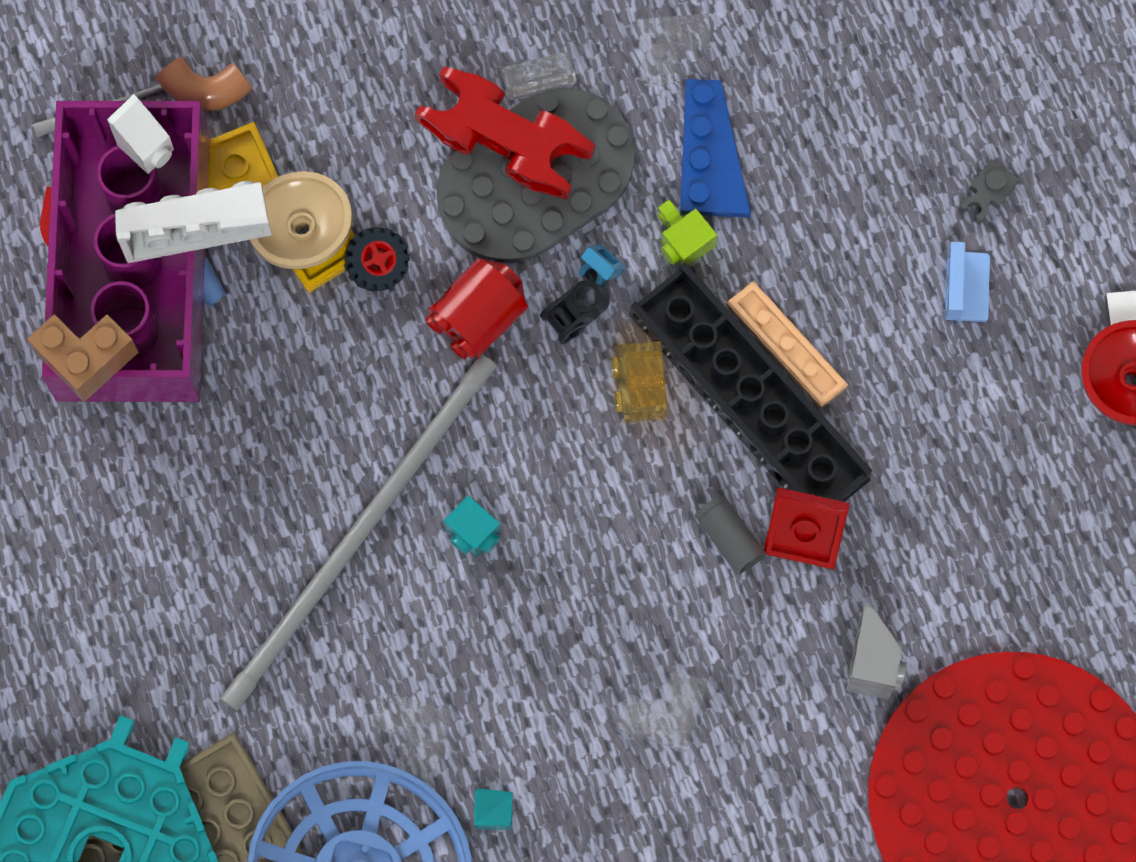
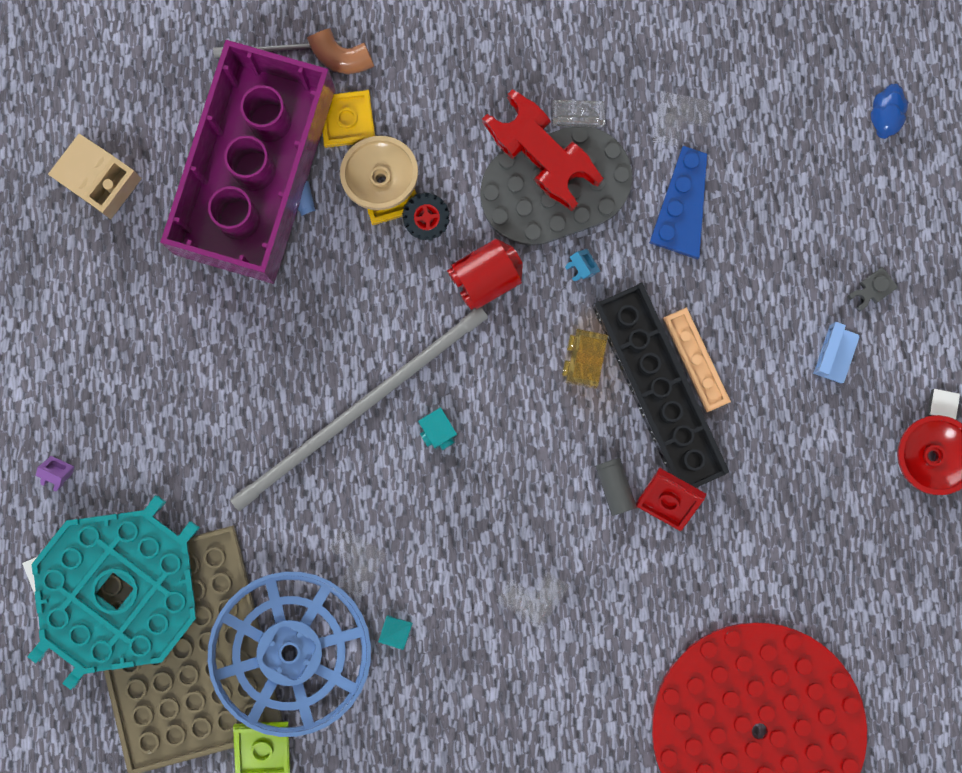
camera: 15 degrees right, 10 degrees up
medium nougat brick [27,314,138,402] -> none
white slope [107,94,174,174] -> none
white wedge [115,181,272,263] -> none
black piece [540,280,610,345] -> none
lime brick [657,200,718,266] -> none
light grey slope [845,605,907,700] -> none

